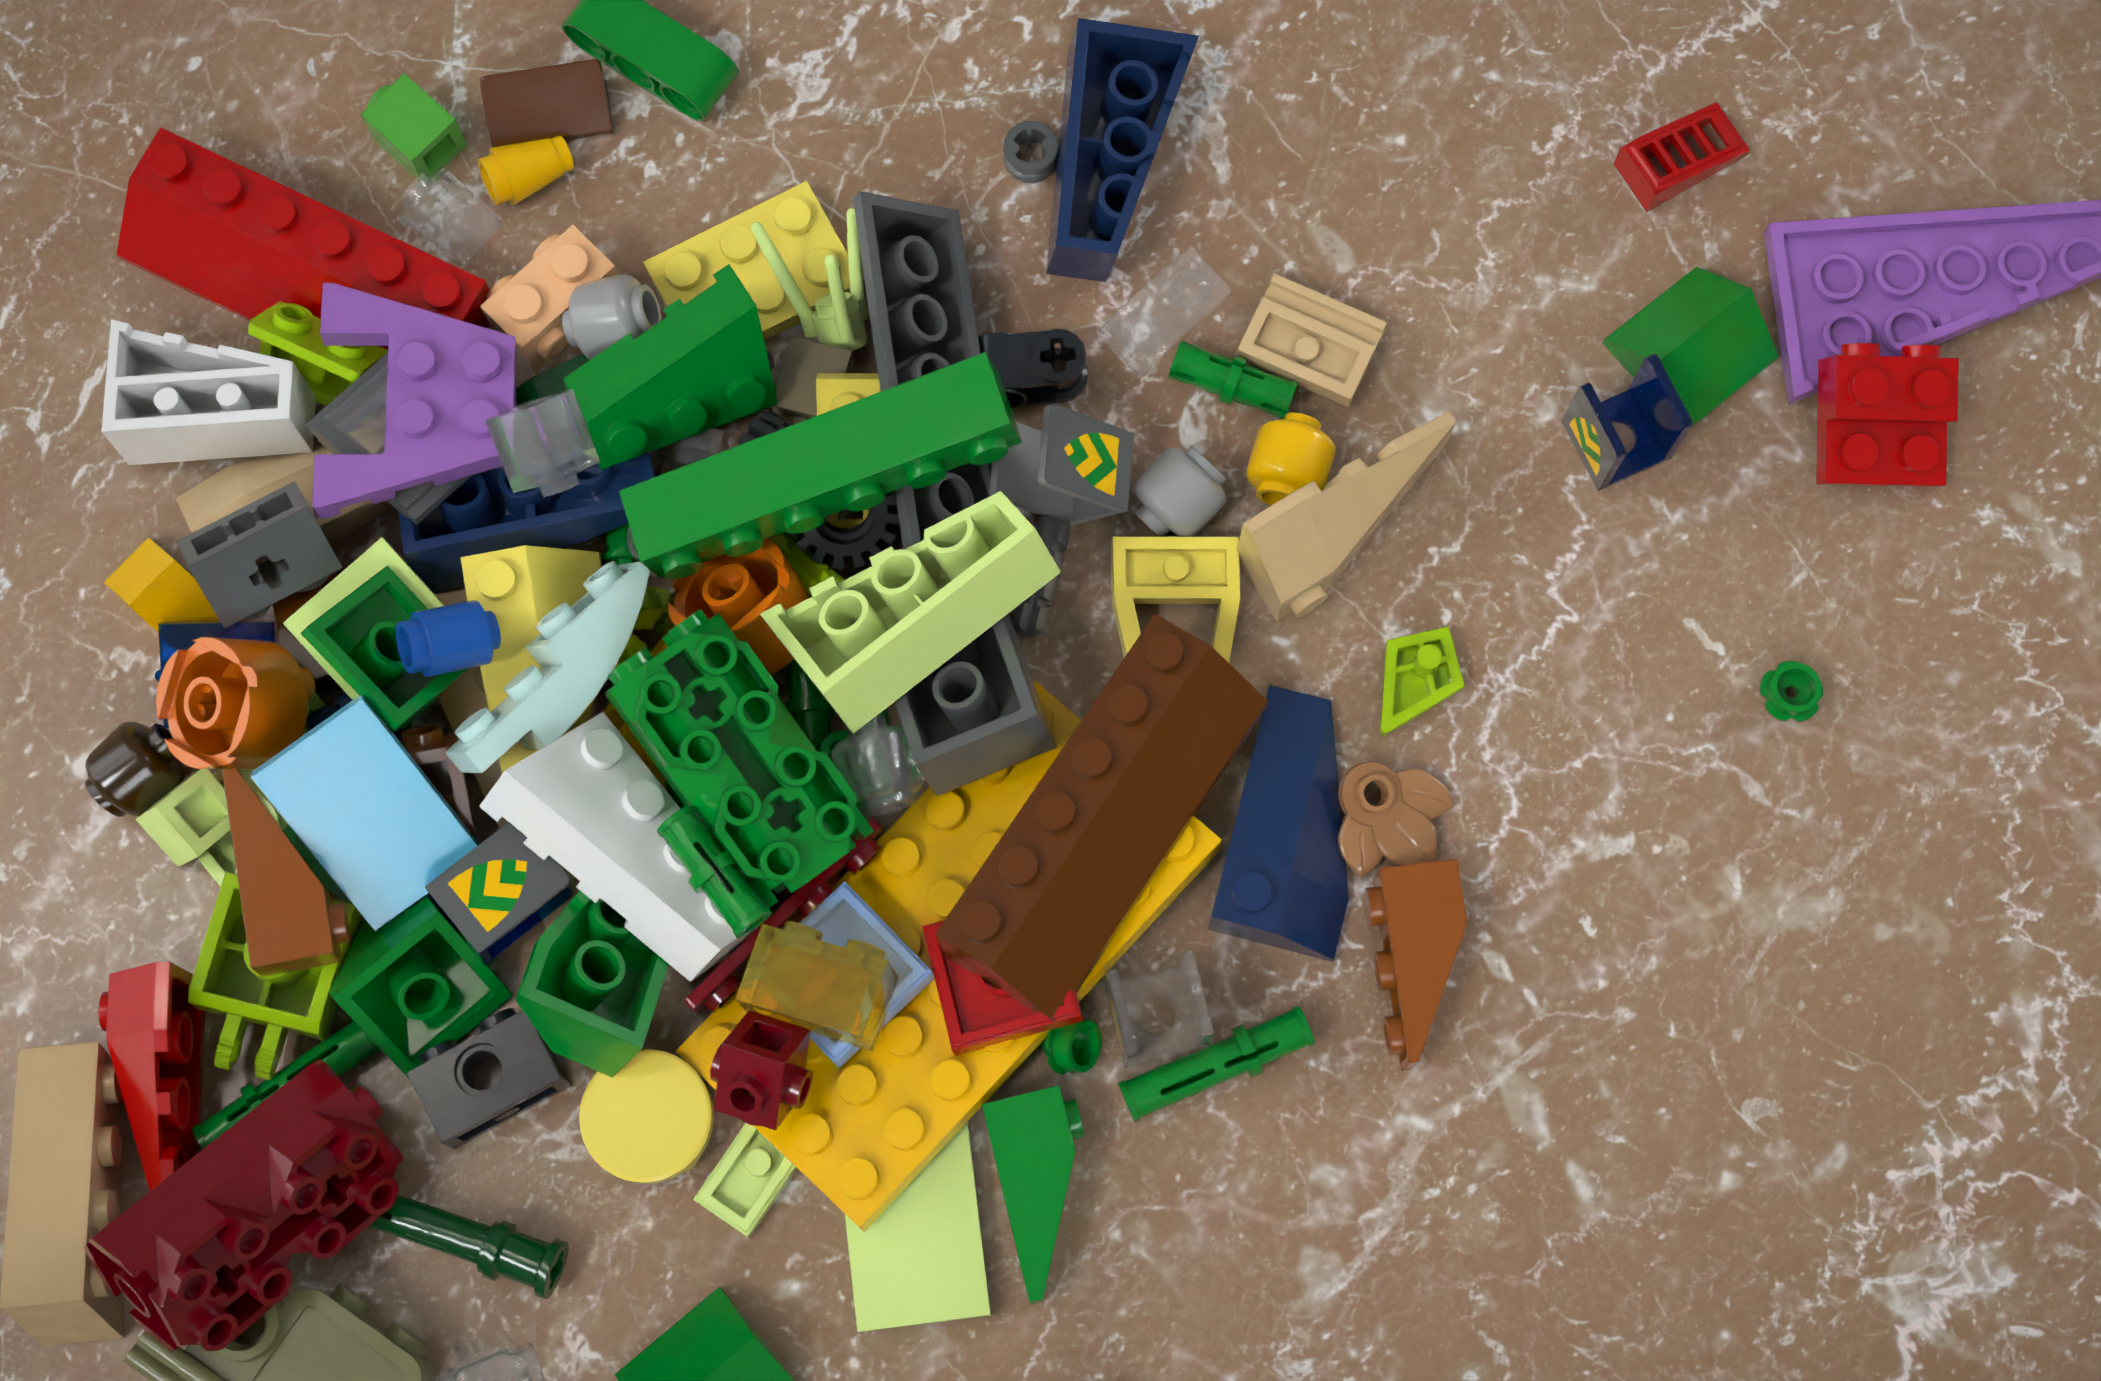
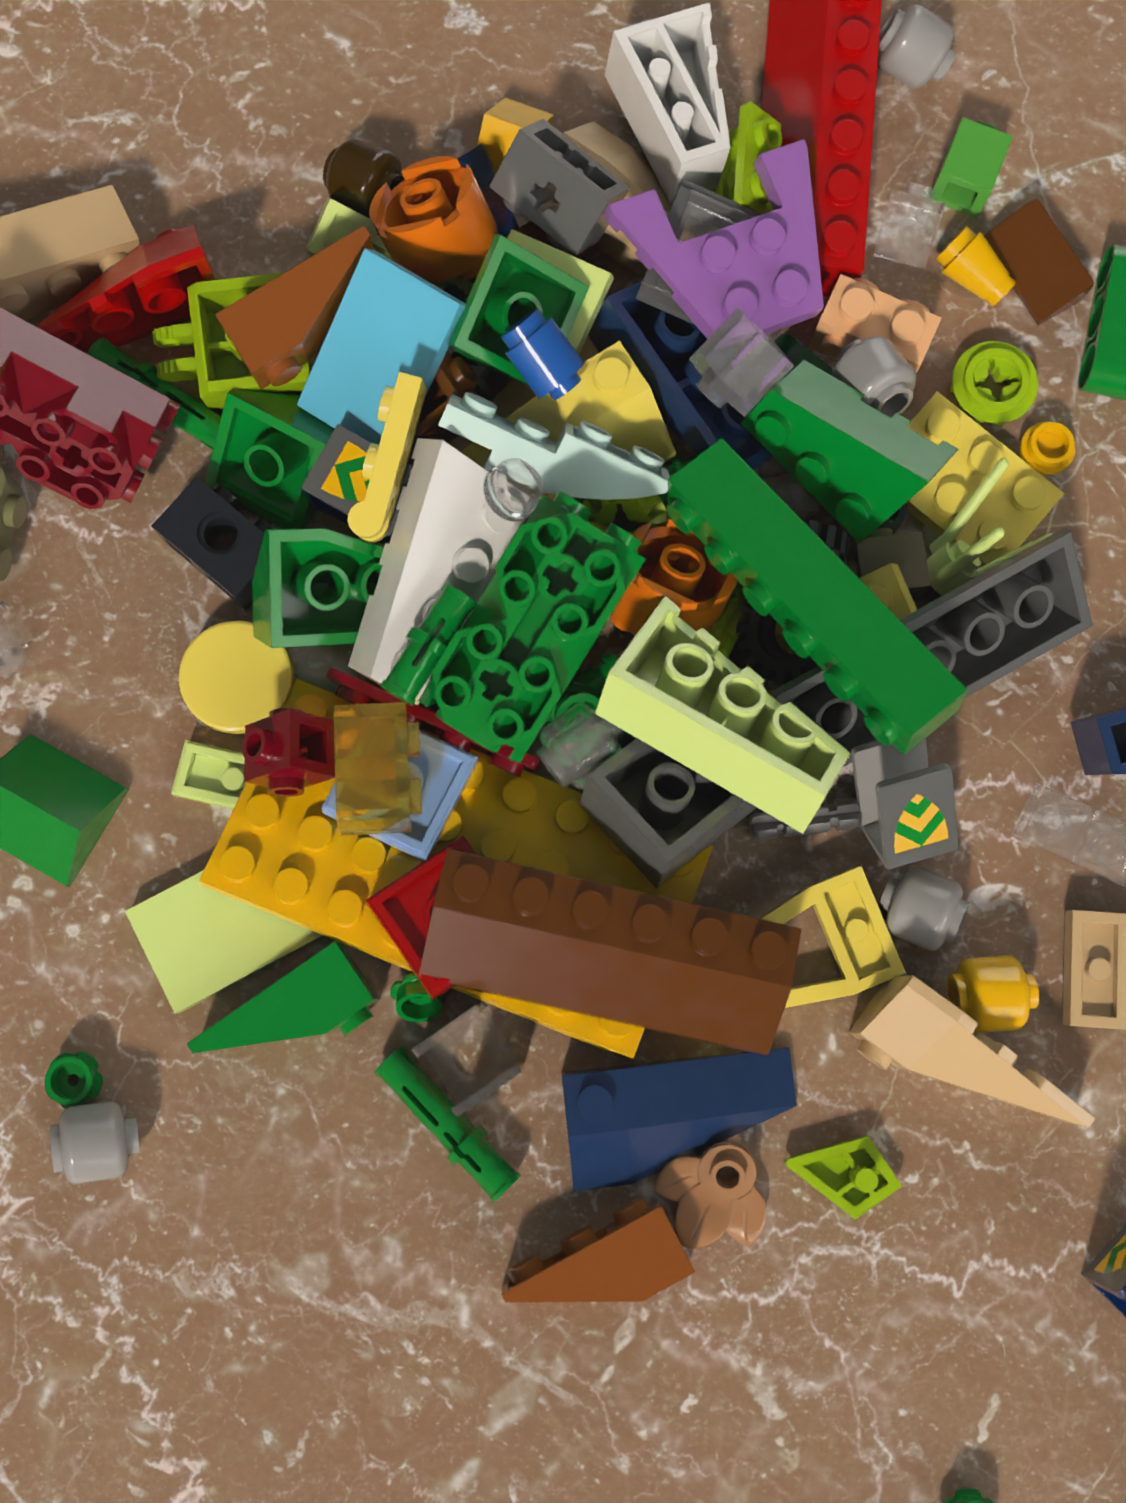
camera: 65 degrees right, 5 degrees up
dark green pin [367,1194,569,1299] -> none
black piece [978,329,1088,409] -> none
green pin [1168,340,1298,419] -> none
none -> light yellow plate [348,372,427,542]
none -> clear tile [483,458,545,522]
none -> light grey head [878,4,956,89]
none -> lime gear [950,341,1038,427]
none -> yellow plate [1019,421,1075,476]

